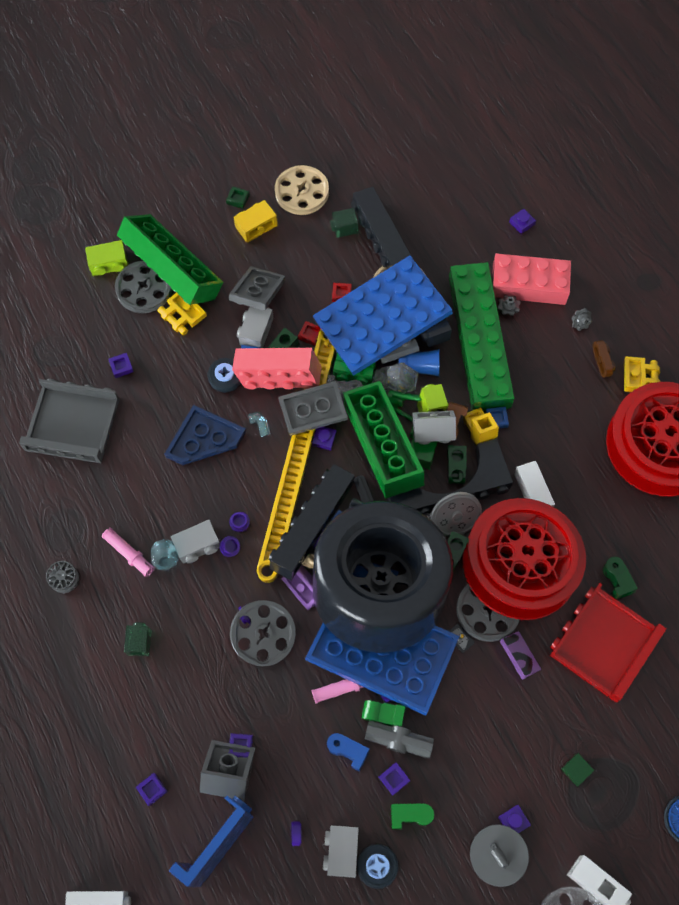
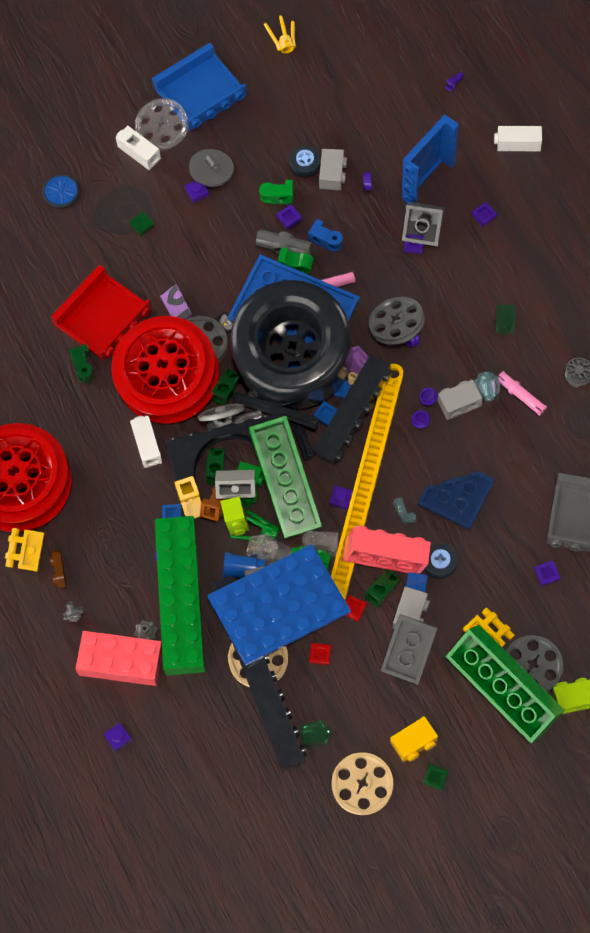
camera: 175 degrees left, 0 degrees up
dark grey plate [278,381,348,436] -> none

